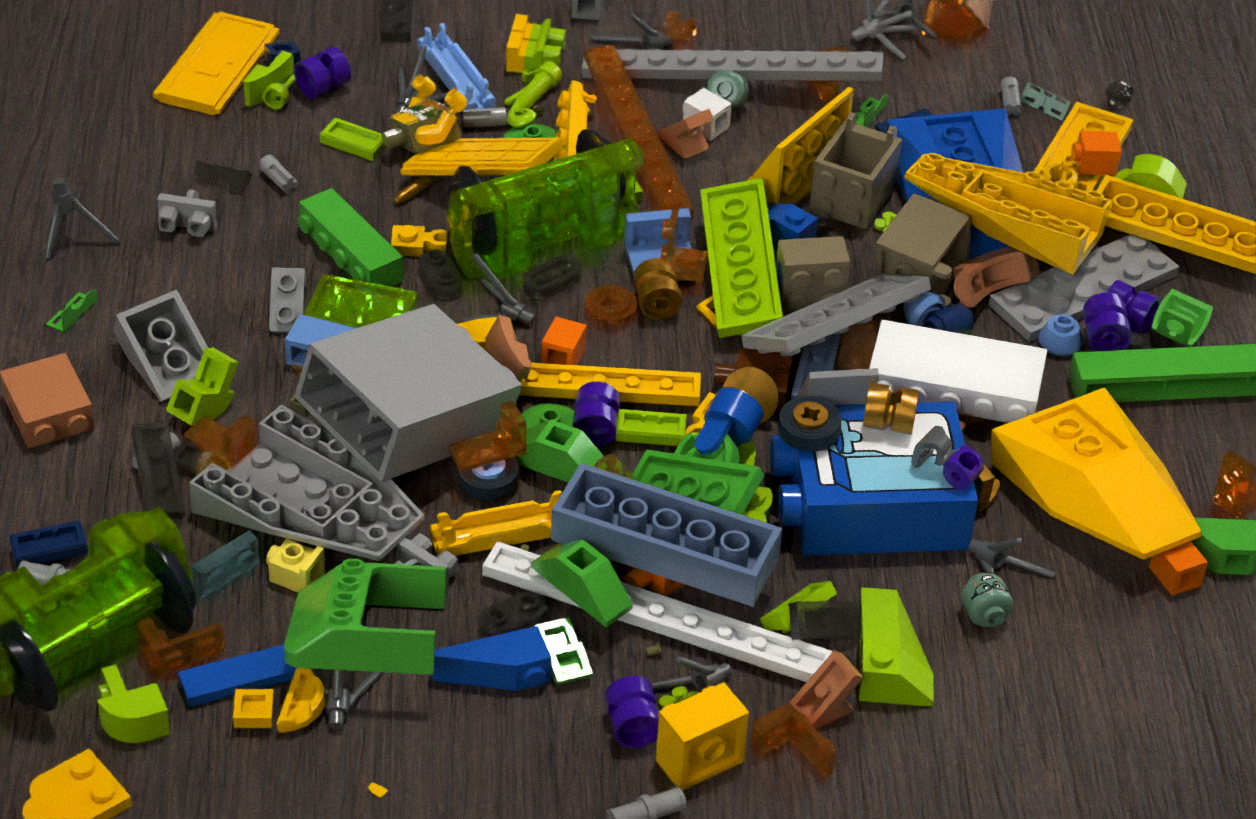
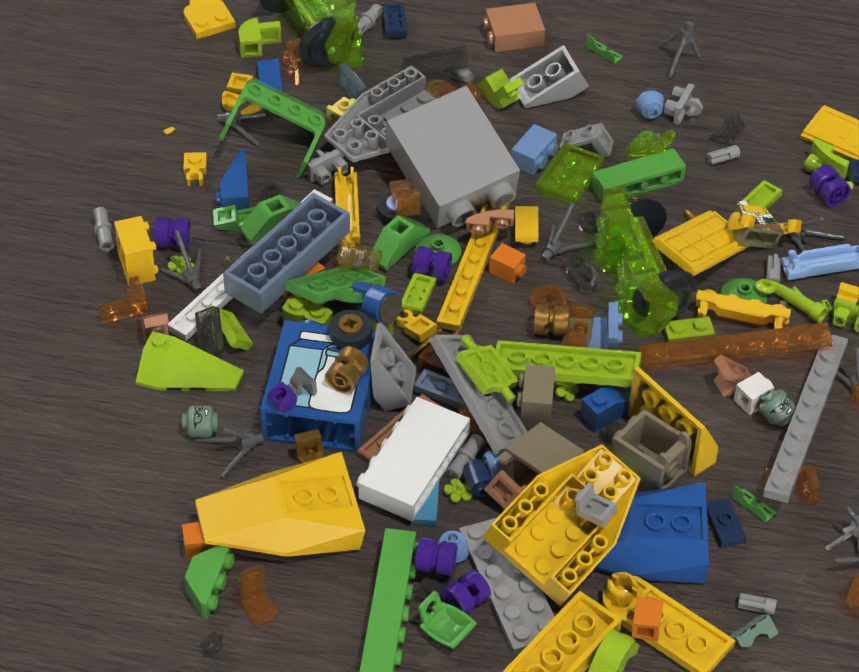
camera: 105 degrees right, 5 degrees up
none -> yellow plate [183,152,207,186]
none -> lime plate [455,334,519,404]
none -> light grey bracket [574,483,617,527]
none -> clear neon green plate [626,130,675,157]
none -> medium blue cone [635,90,664,119]

